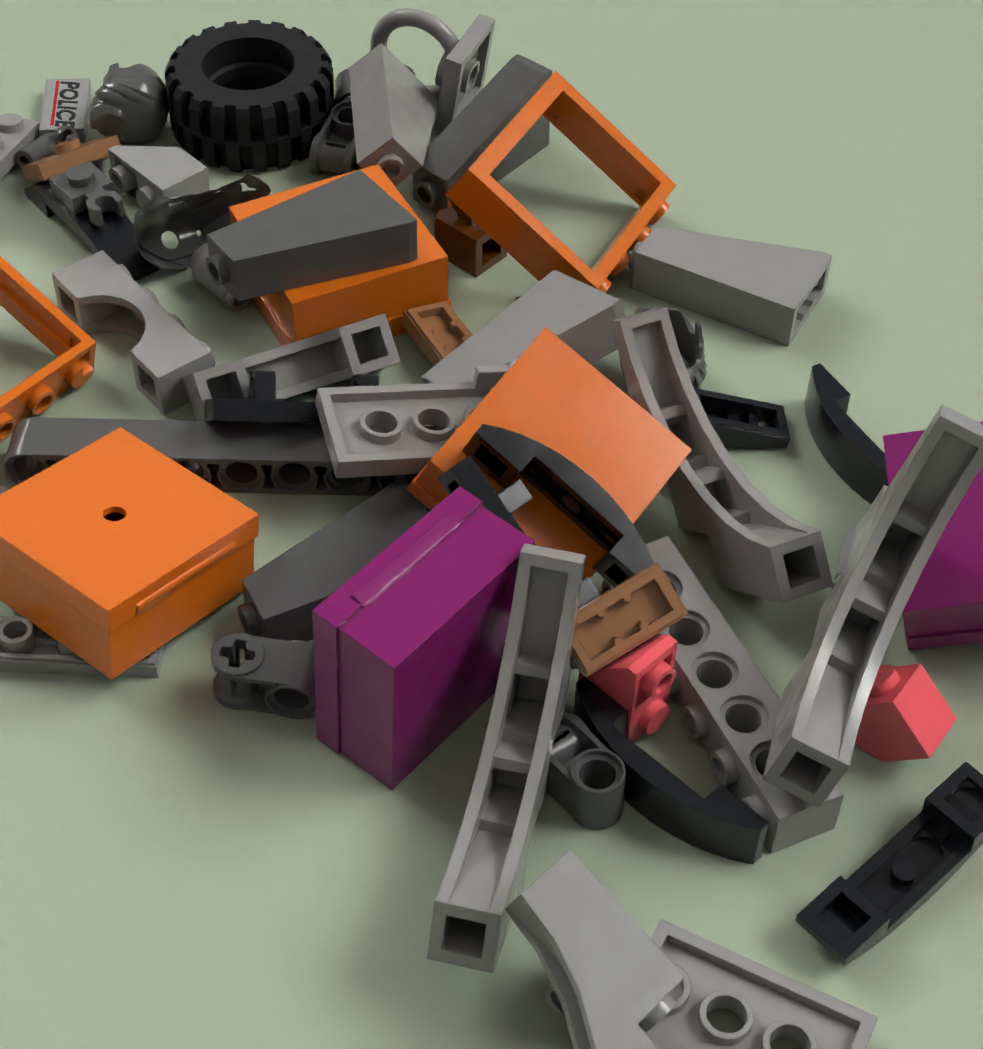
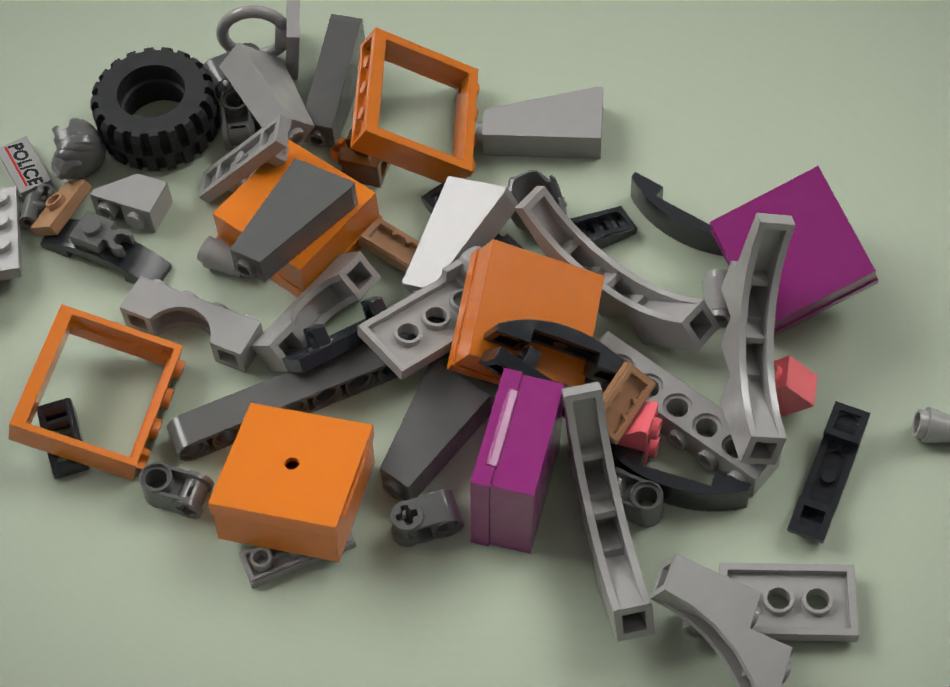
camera: 20 degrees left, 10 degrees up
dark grey piece [133,173,271,270] -> none
none -> light grey hinge [199,114,292,204]

